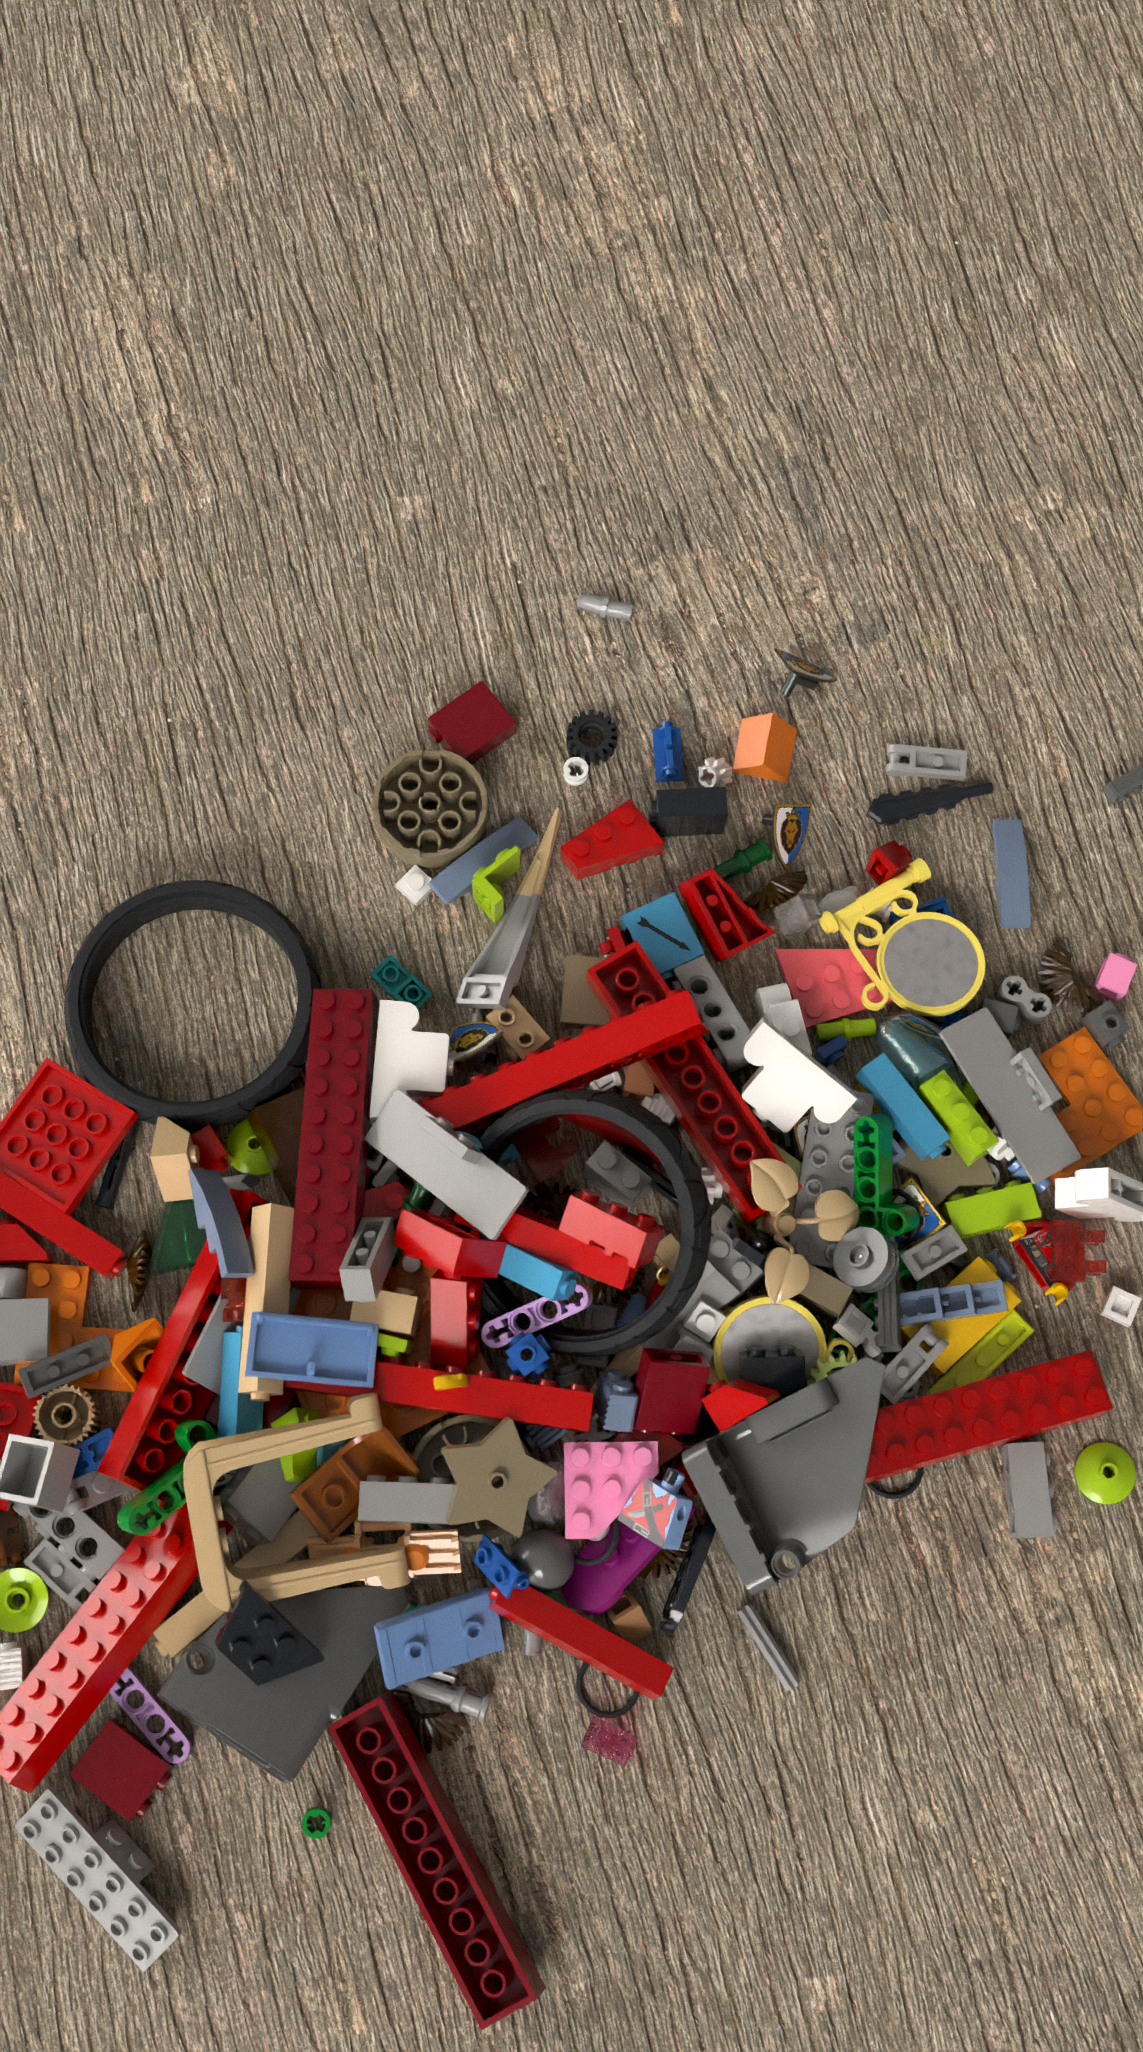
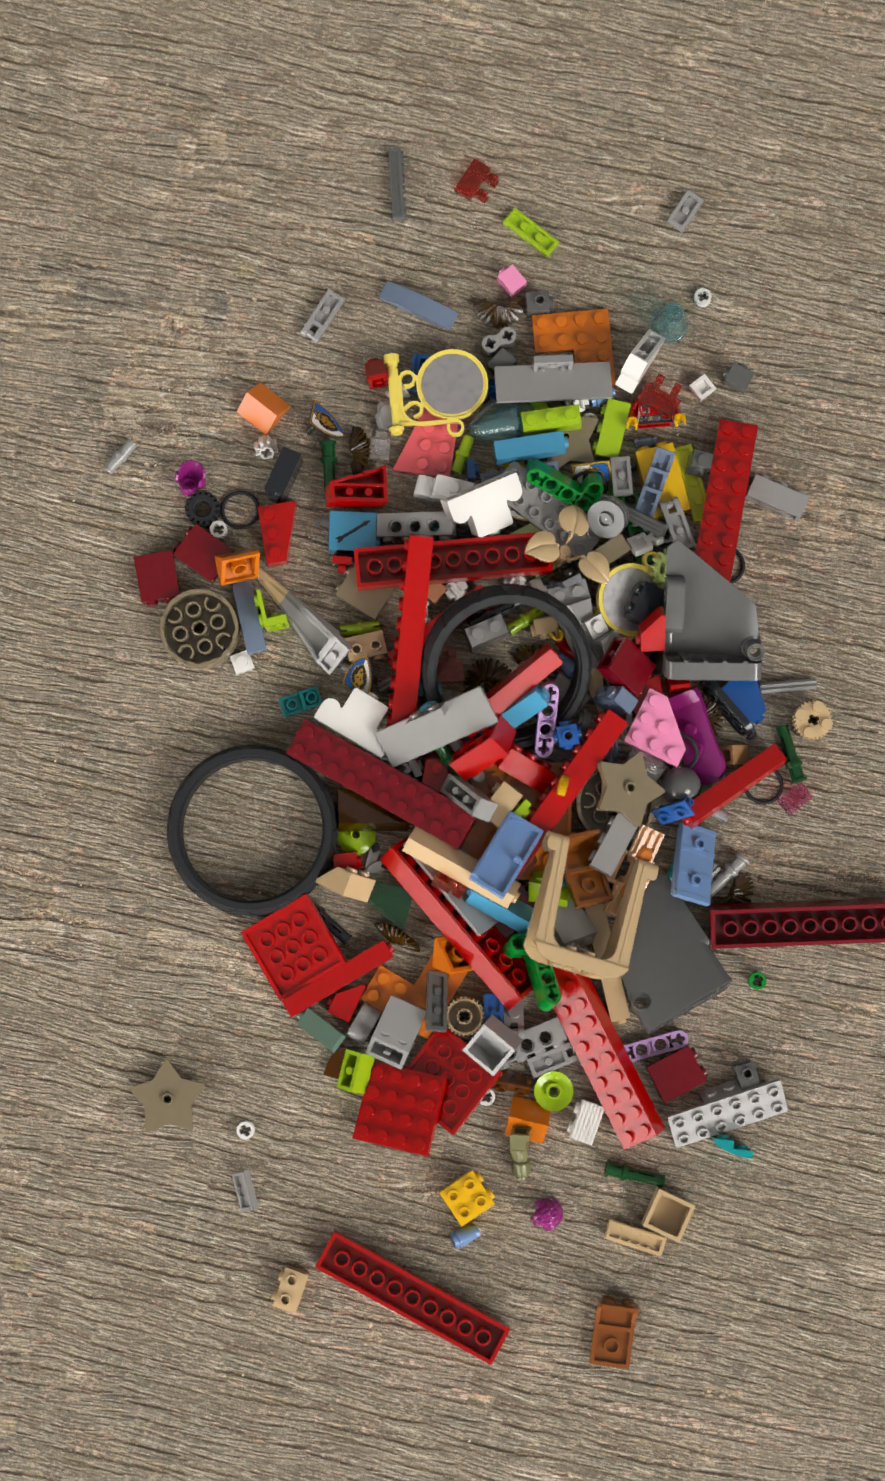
camera: 60 degrees left, 10 degrees up
sand blue slope [188,1169,254,1278] -> none
black wing [214,1579,325,1686] -> none
wedge [558,1190,665,1269] -> none
torso [617,1468,693,1550] -> none
blue hinge [652,721,684,782] -> none
shield [774,648,837,697] -> none
black sword [866,782,993,826] -> none
lime dish [1074,1442,1136,1504] -> none
none -> dark red brick [173,524,234,585]
none -> magenta hair [174,460,206,496]
none -> orange slope [215,548,260,586]
none -> black piece [221,491,260,530]
none -> lime pin [340,620,380,637]
none -> lime pin [506,607,544,636]
none -> dark grey brick [685,449,714,478]
none -> teal slope [712,1134,753,1159]
none -> blue slope [722,680,766,725]
none -> dark grey brick [732,1058,760,1090]
none -> dark green pin [776,724,808,785]
none -> tan brick [791,700,833,741]

